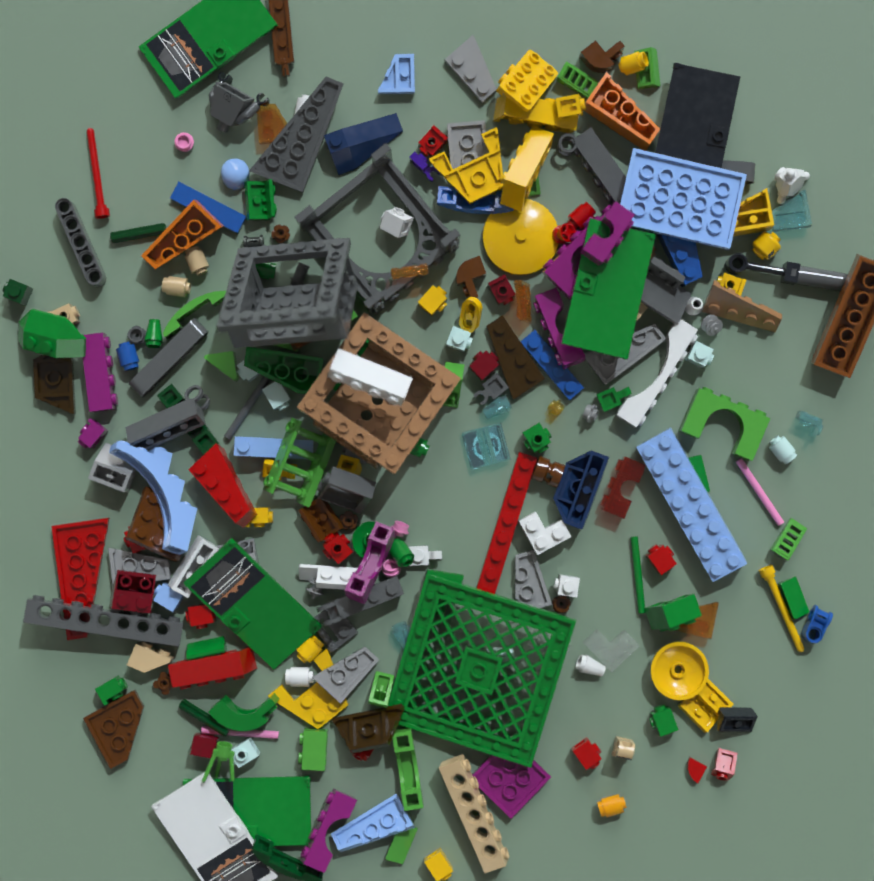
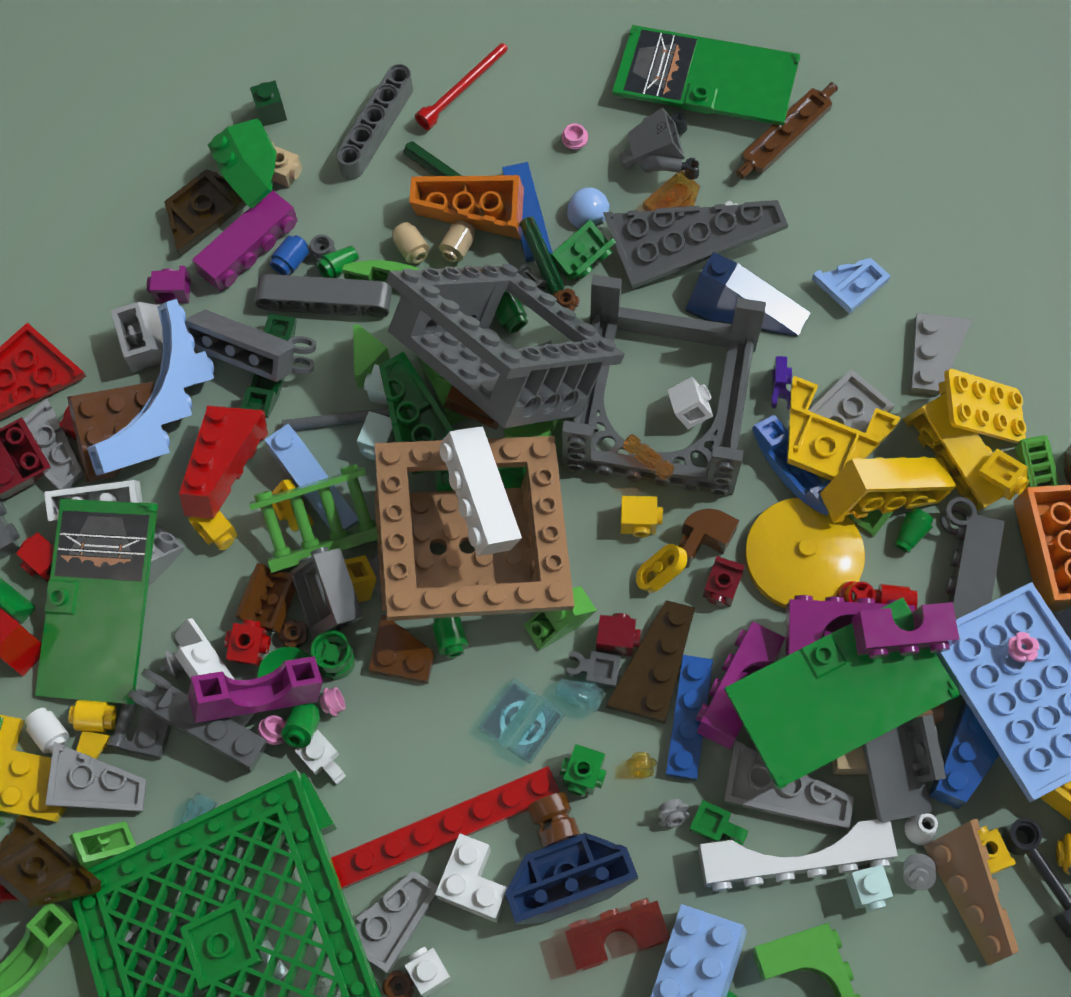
camera: 50 degrees right, 20 degrees down
light blue brick [153,583,184,612] -> none
red brick [418,125,448,157] -> none
light aqua brick [446,326,473,353] -> none
clear orange wing [514,280,532,322] -> none
none -> green wheel [311,630,356,680]
none -> reddish brown wing [368,615,435,684]
none -> dark green axle [519,216,564,295]
none -> green cone [894,508,934,553]
none -> bright pink plate [1008,632,1039,663]

